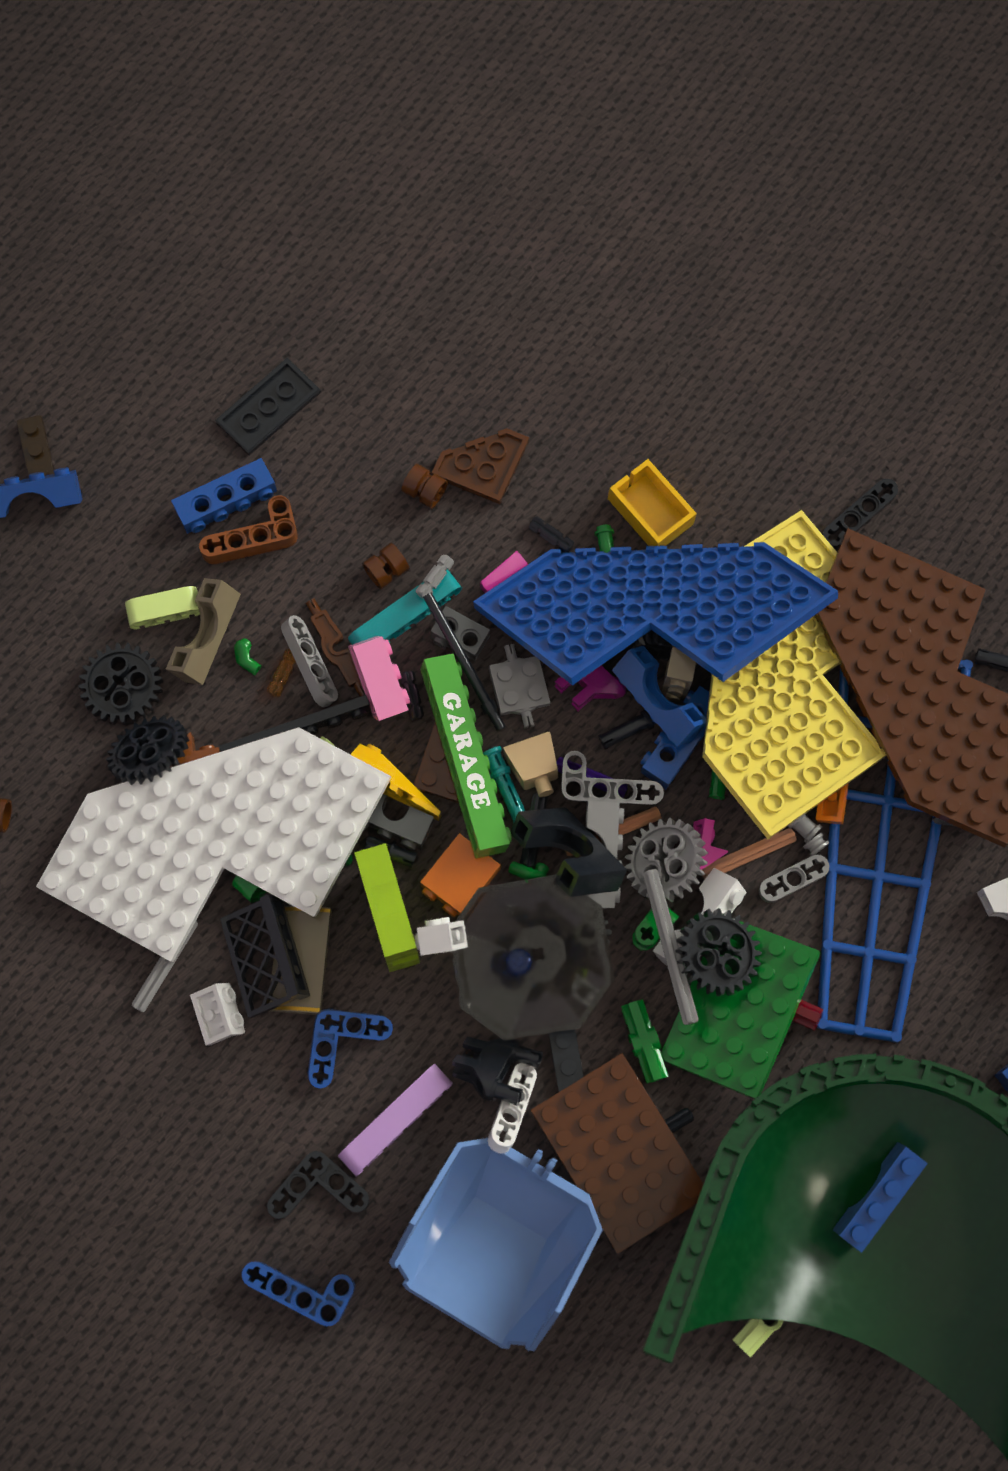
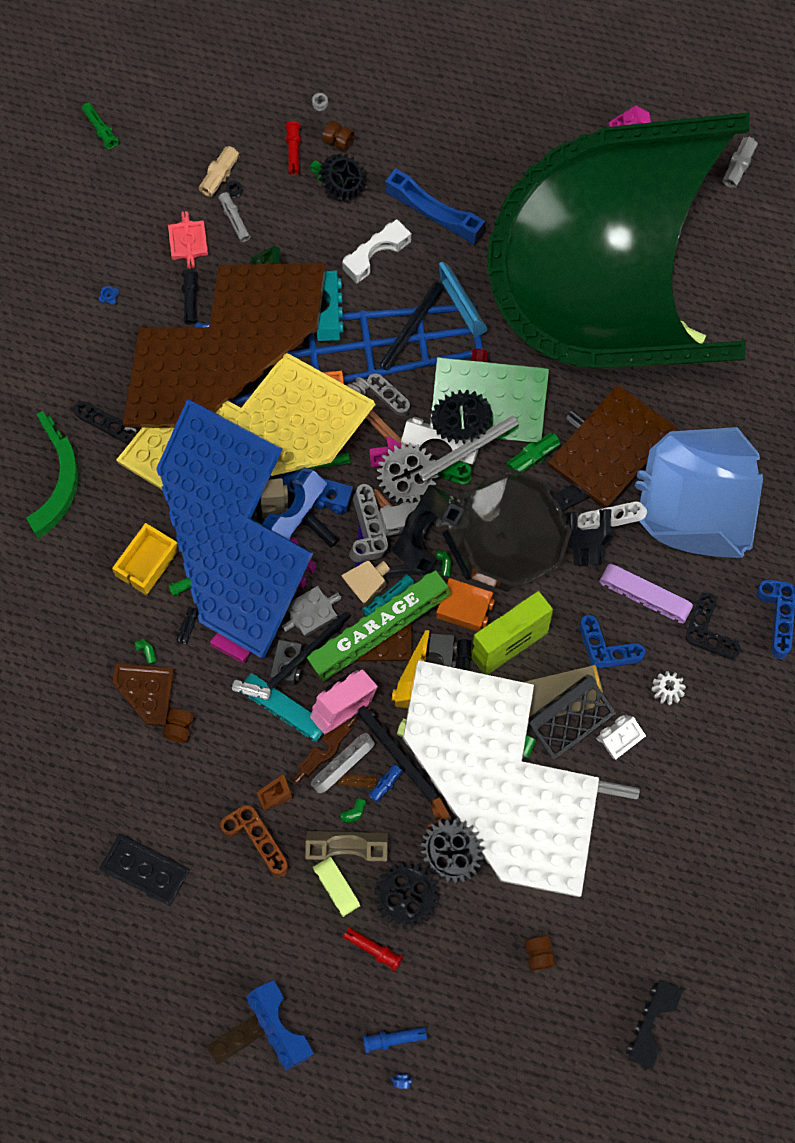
camera: 105 degrees left, 5 degrees down
blue brick [171,458,277,534] -> none
reddish brown wheel [362,543,410,589] -> none
white brick [415,917,468,955] -> none
clear blue piece [505,949,532,977] -> none
blue arch [832,1142,928,1253] -> none
none -> green arch [26,411,78,538]
none -> green arm [135,639,157,664]
none -> dark orange slope [256,775,292,811]
none -> teal arch [317,271,343,341]
none -> red pin [343,927,404,972]
none -> blue pin [368,764,403,803]
none -> black axle [380,281,443,371]
none -> dark azure slope [439,262,488,337]
none -> white gear [652,671,686,705]

